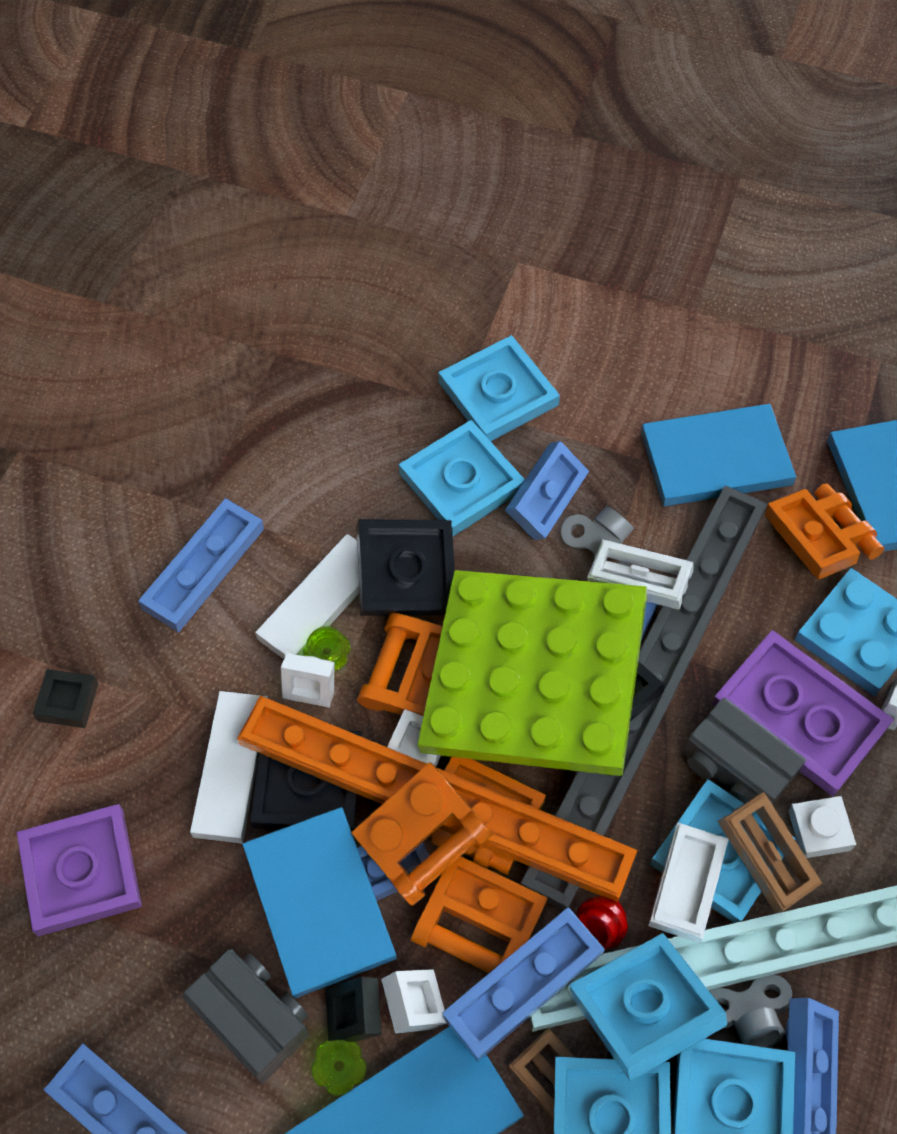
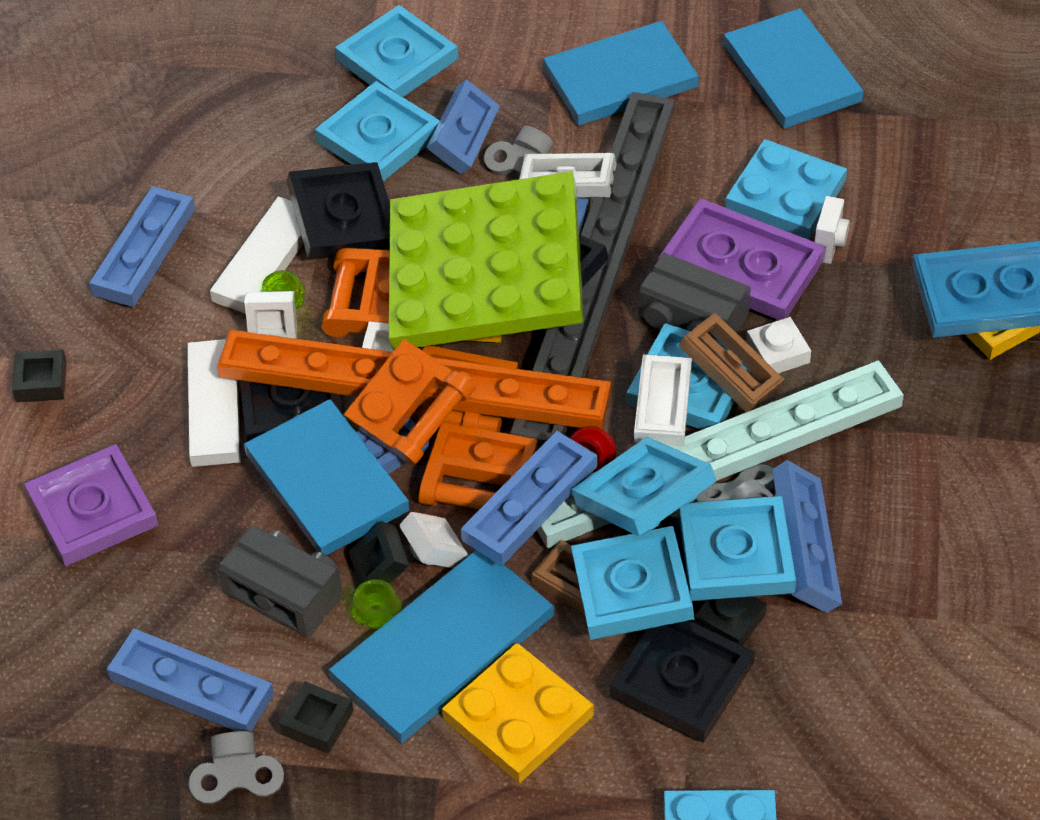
camera: 10 degrees left, 10 degrees down
orange plate [764,483,884,580] -> none

